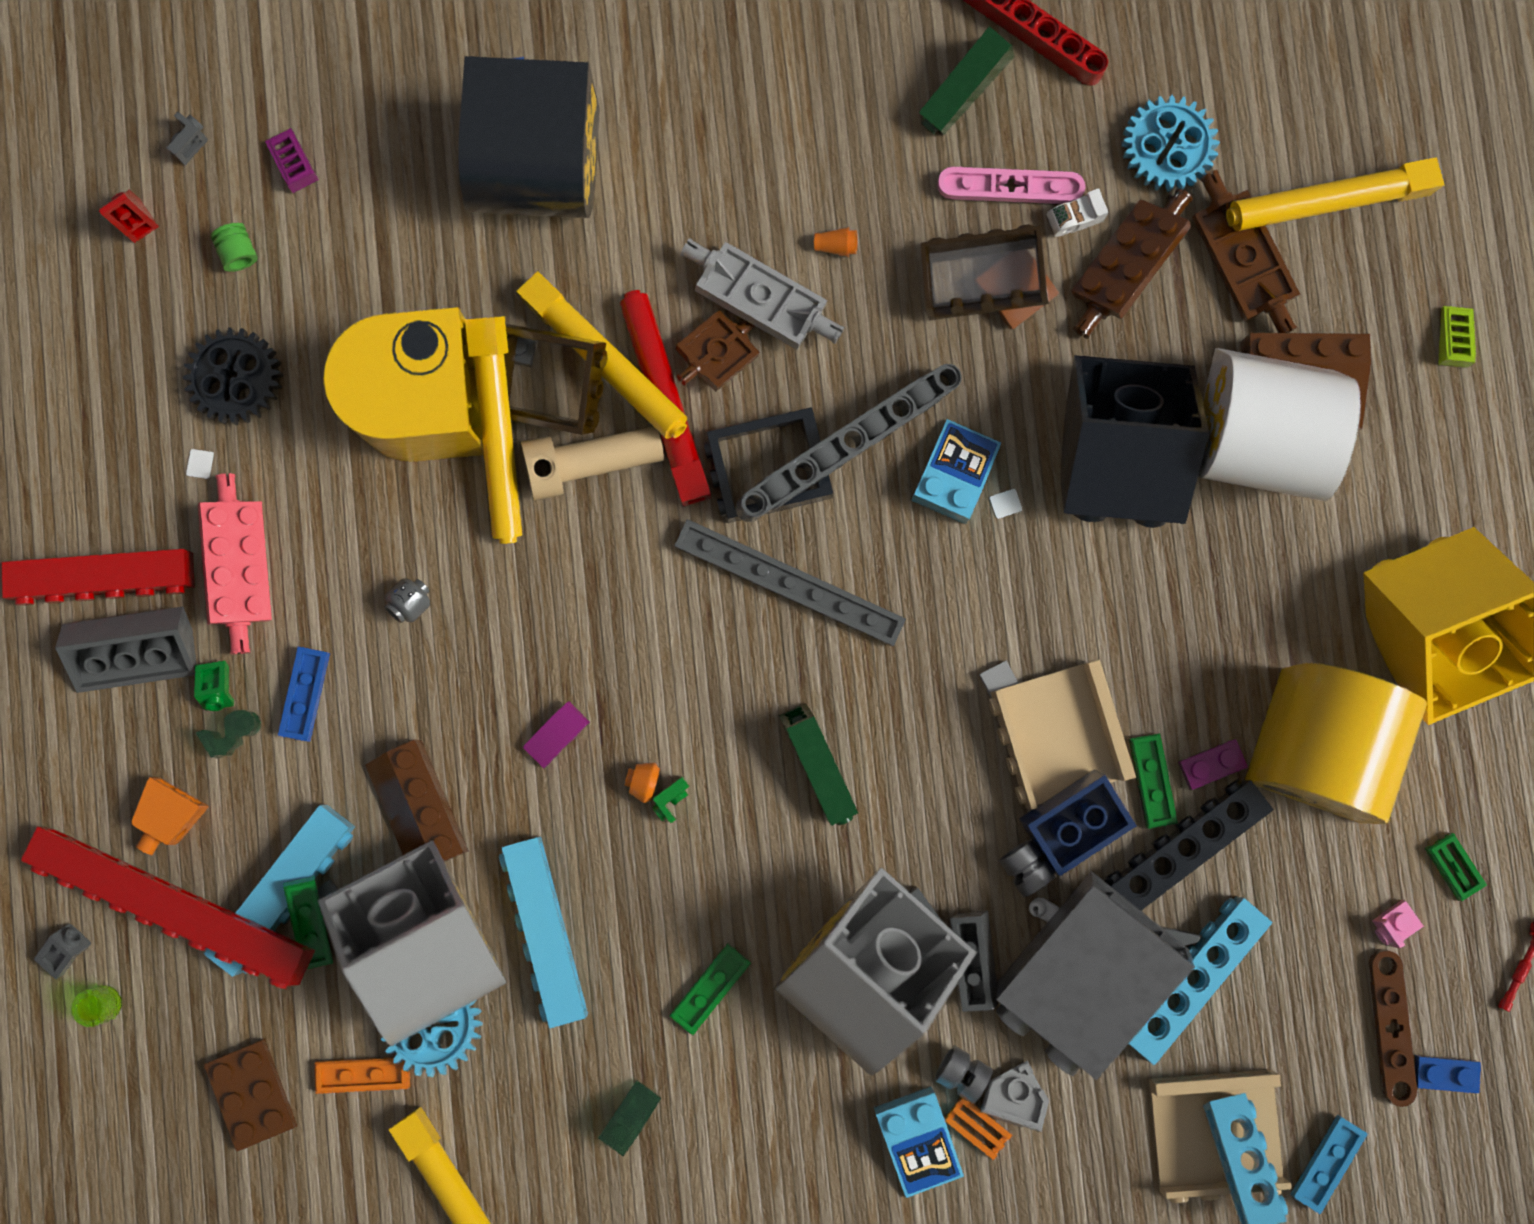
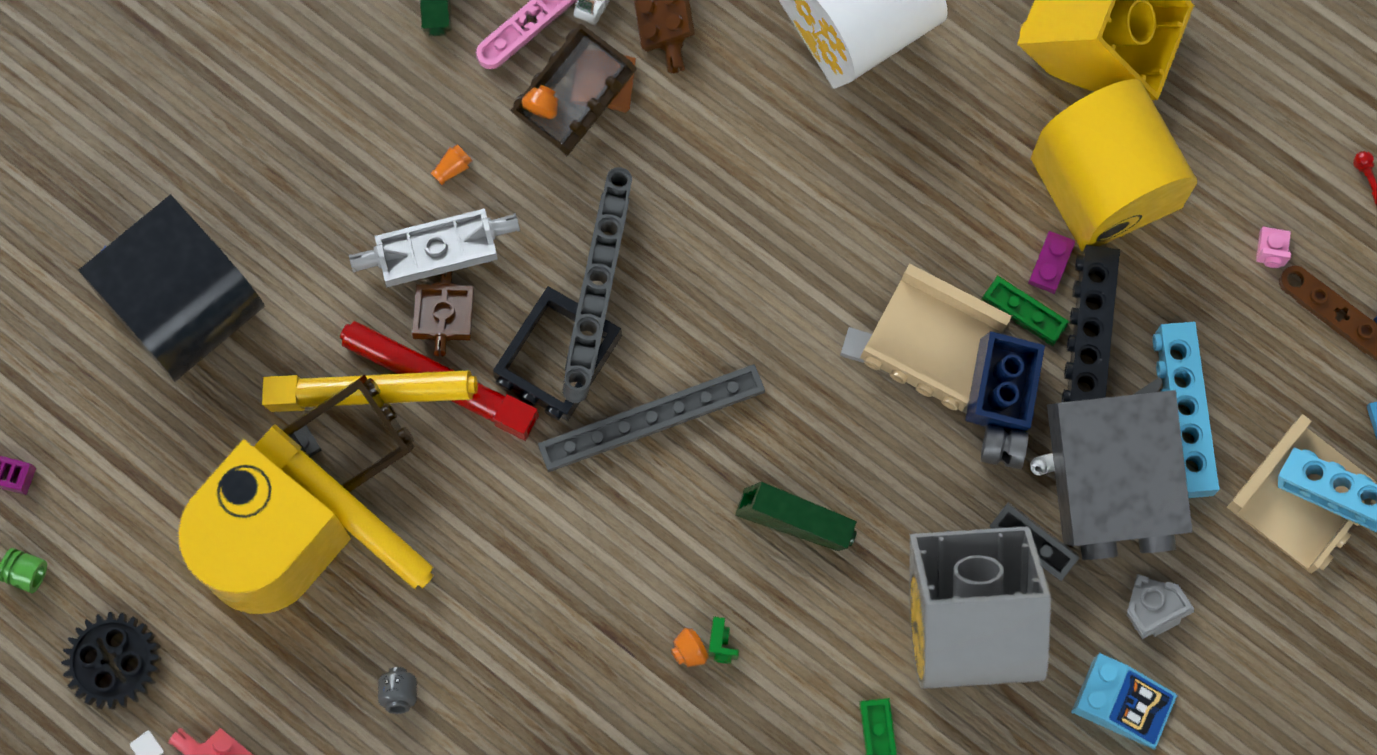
camera: 45 degrees left, 10 degrees down
tan piece [521,426,664,501] -> none
magenta slope [523,701,590,769] -> none
slope [911,419,1001,524] -> none
flat silver wheel [935,1046,993,1104] -> none
orange tile [944,1097,1013,1160] -> none
white sticker [990,489,1022,519] -> none
black brick [1060,355,1210,528] -> none
green tile [1424,833,1487,901] -> none
none -> orange cone [521,85,558,120]

